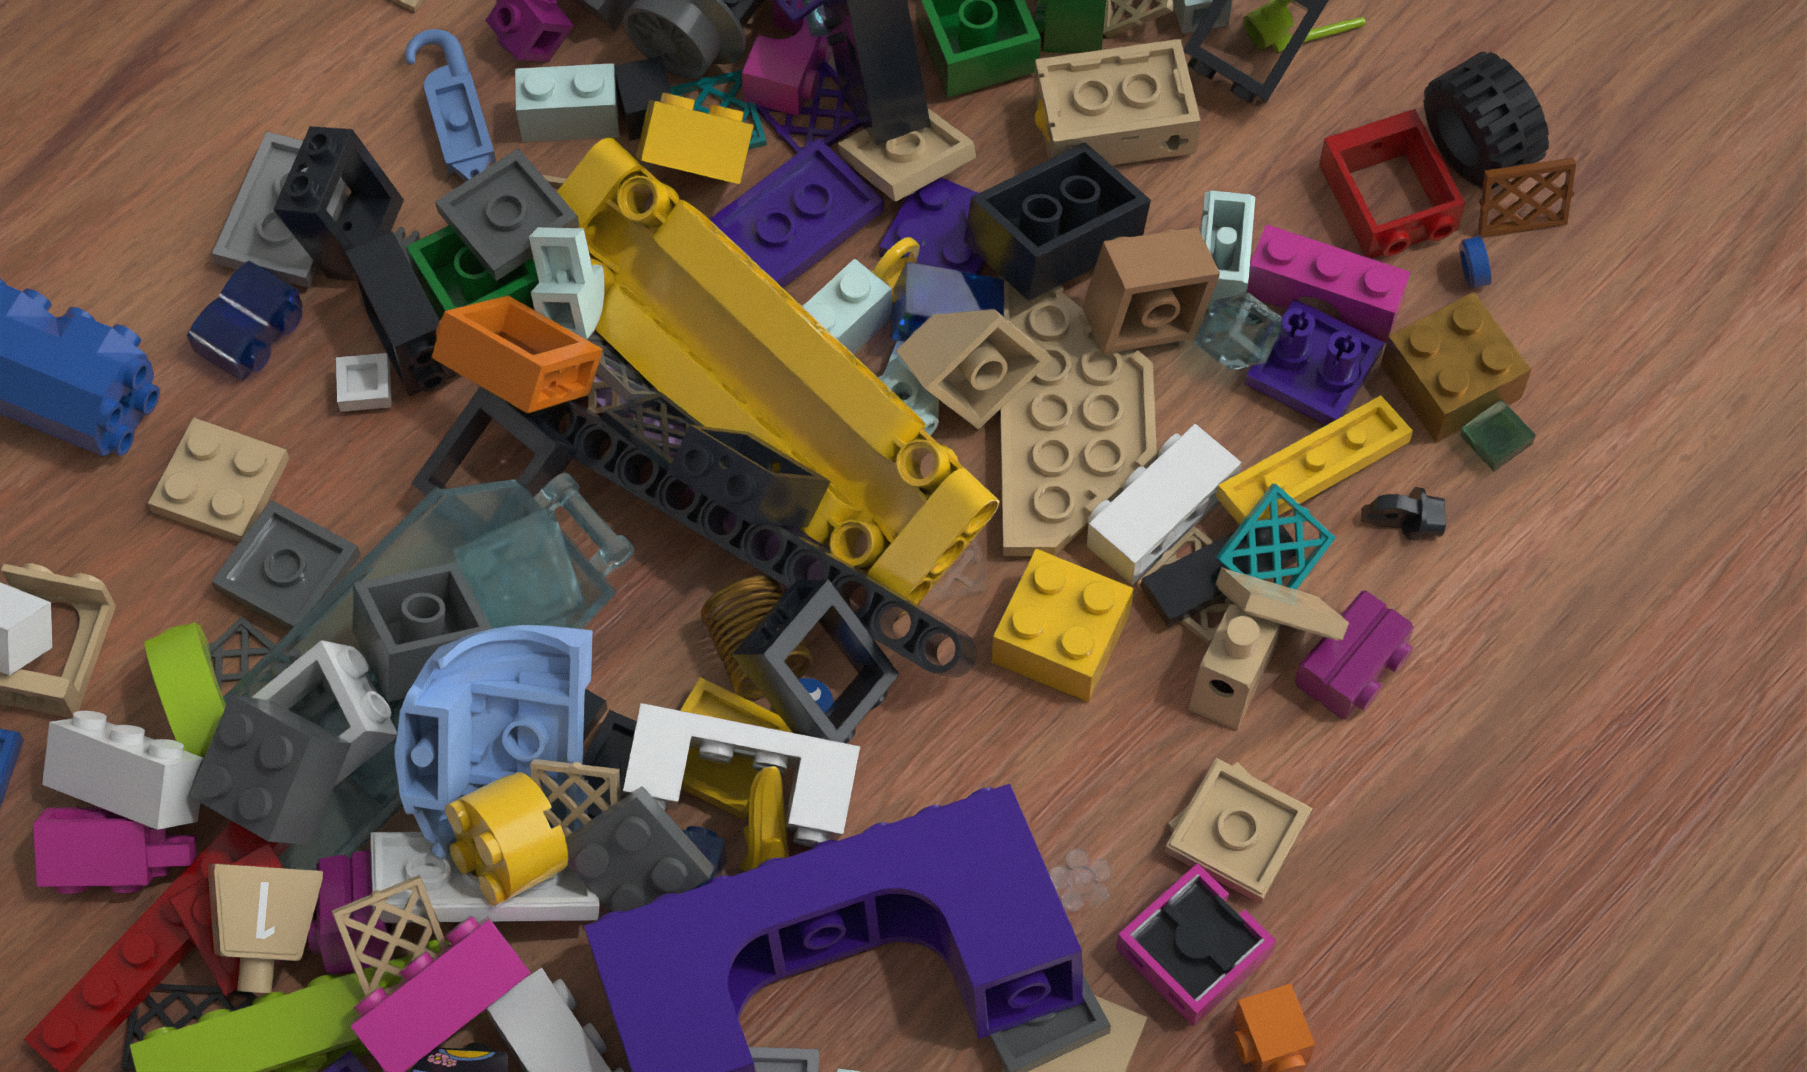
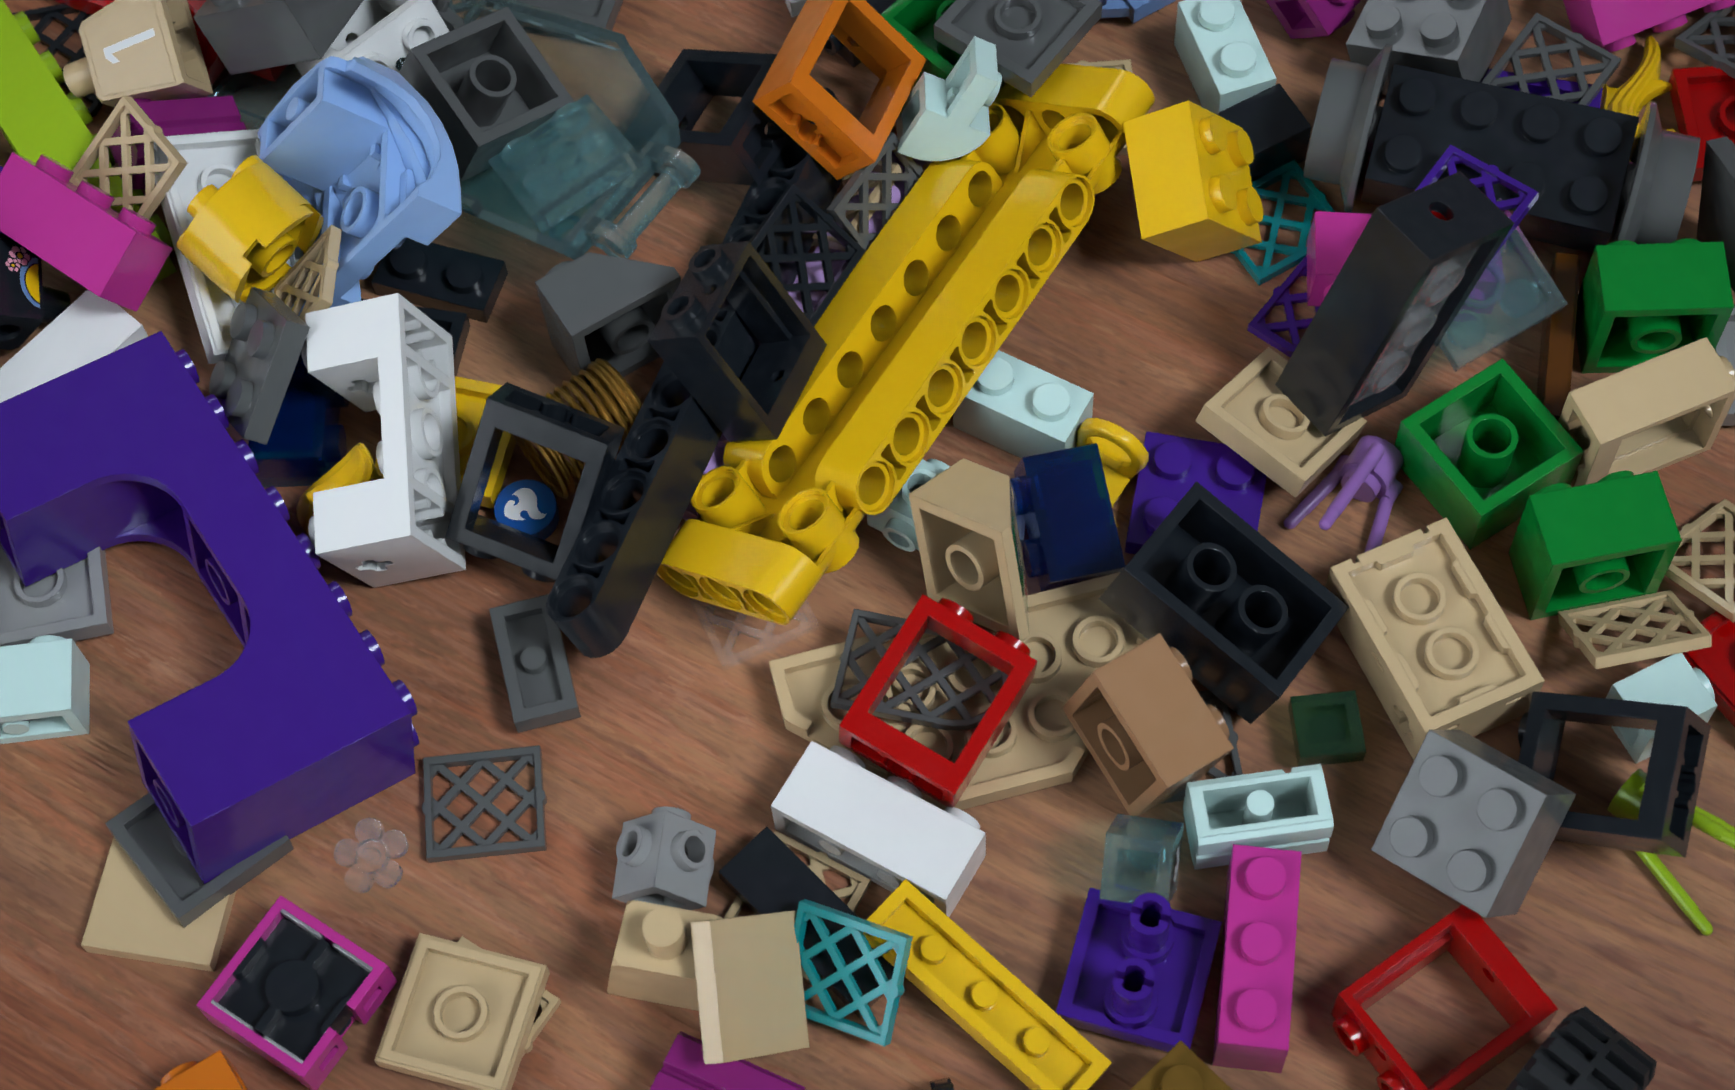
camera: 80 degrees right, 0 degrees up
dark purple plate [710,138,884,288] -> none
yellow brick [992,549,1134,703] -> none
none -> dark grey window [422,745,547,863]
none -> dark grey plate [489,594,581,733]
none -> dark grey slope [535,252,681,396]
none -> light grey brick [612,807,716,910]
none -> dark grey window [831,609,1009,731]
none -> red window [839,594,1037,808]
none -> medium lavender plant [1284,435,1404,552]
none -> clear green plate [1288,690,1366,767]
none -> brick [1371,729,1576,918]

